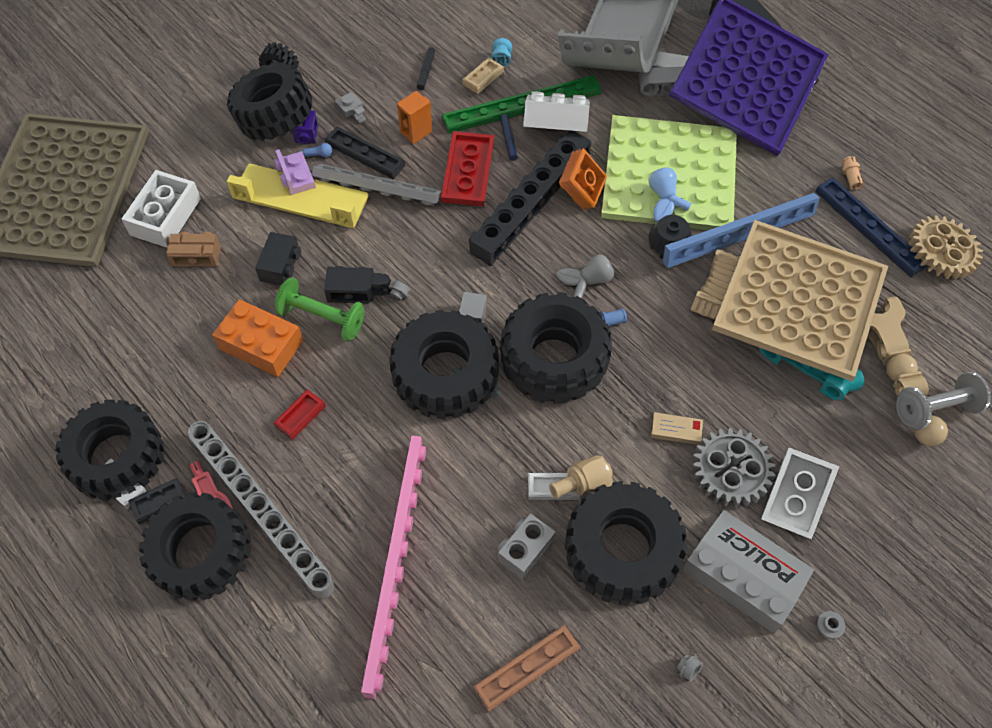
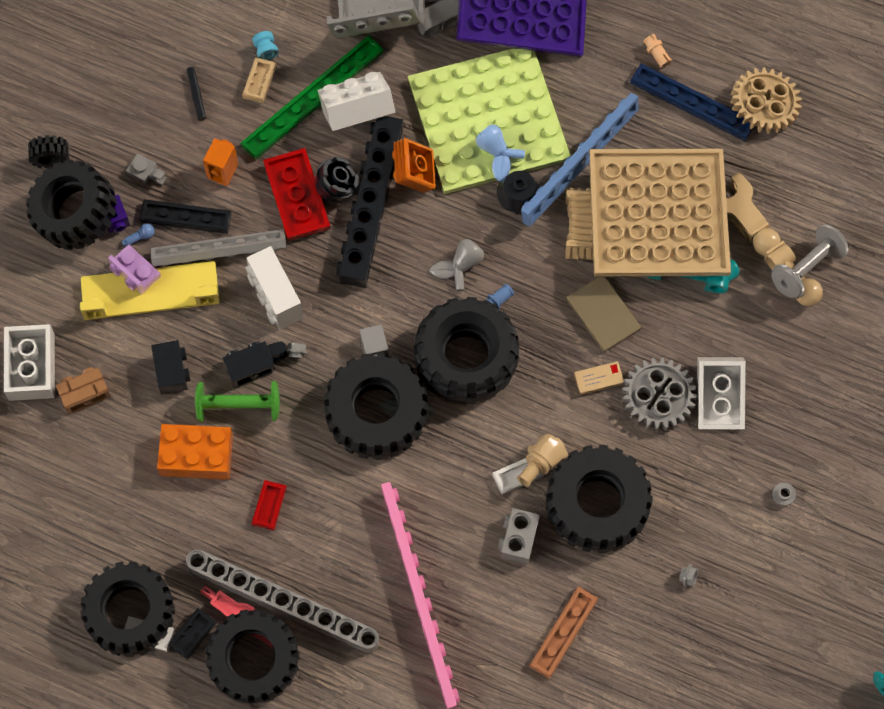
camera: 25 degrees left, 10 degrees up
dark blue piece [500,115,518,161] -> none
light grey slope [682,510,814,634] -> none
none -> white brick [245,246,303,330]
none -> black cone [315,157,359,201]
none -> dark tan tile [566,276,642,353]

